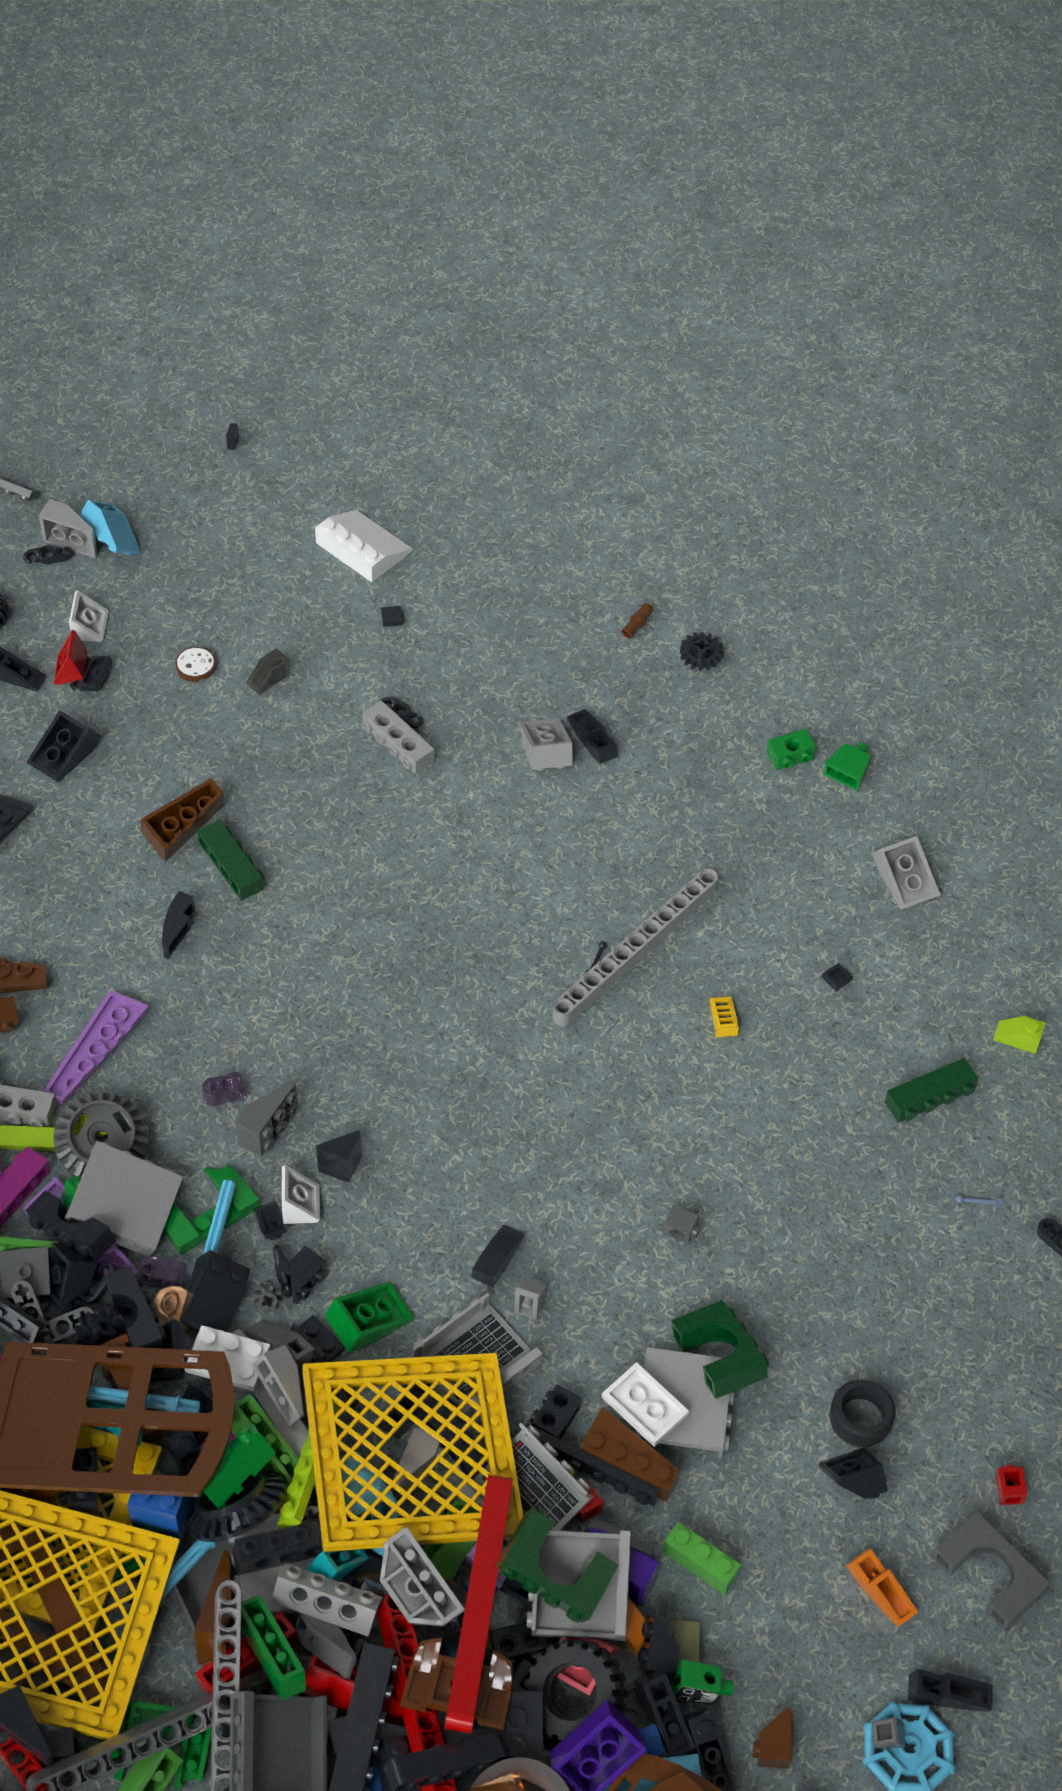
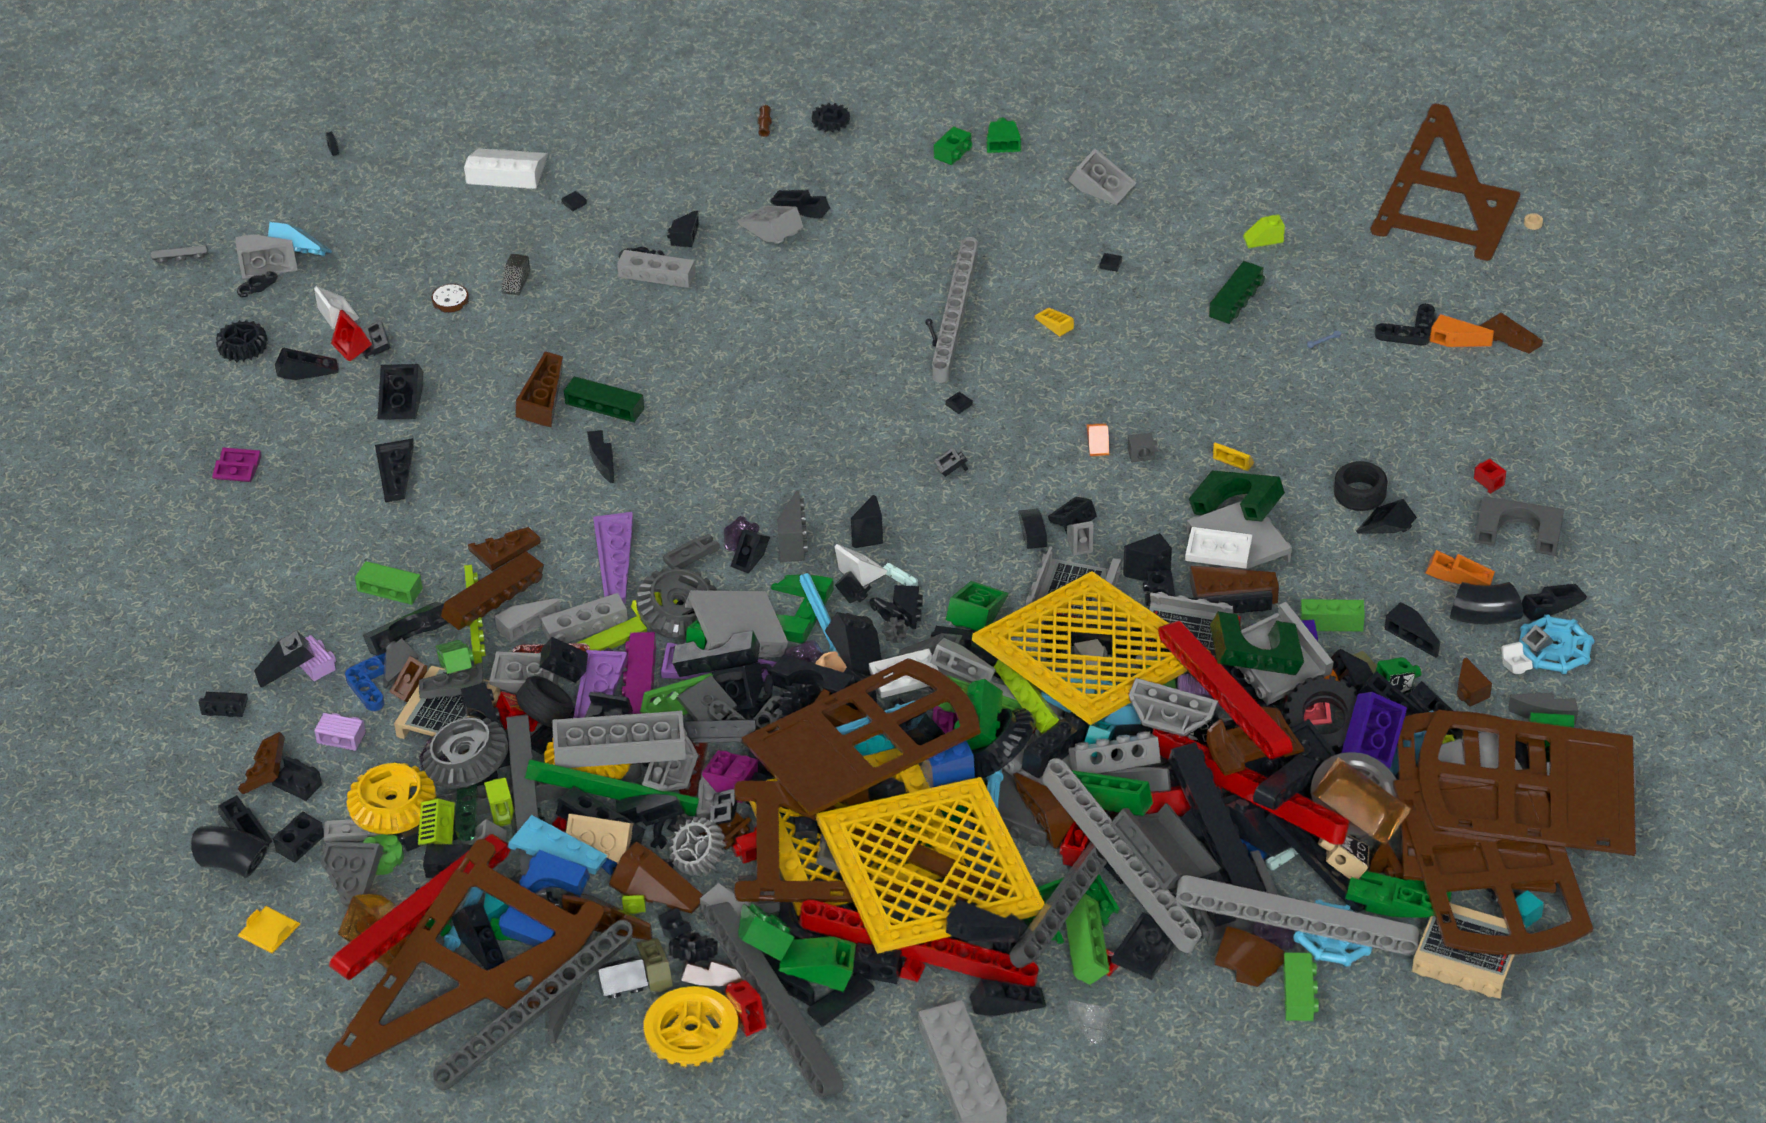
camera: 30 degrees left, 10 degrees down
none -> dark grey hinge [663,534,720,569]
none -> black slope [667,211,699,247]
none -> black slope [730,528,770,573]
none -> light aqua axle [883,563,918,586]
none -> black bracket [934,447,969,477]
none -> black tile [945,392,973,414]
none -> black bracket [1048,497,1097,534]
none -> slope [1087,424,1109,456]
none -> black slope [1123,533,1172,581]
none -> yellow slope [1213,442,1254,471]
none -> black slope [1385,602,1440,658]
none -> black brick [1450,582,1523,625]
none -> white bracket [1501,642,1533,674]

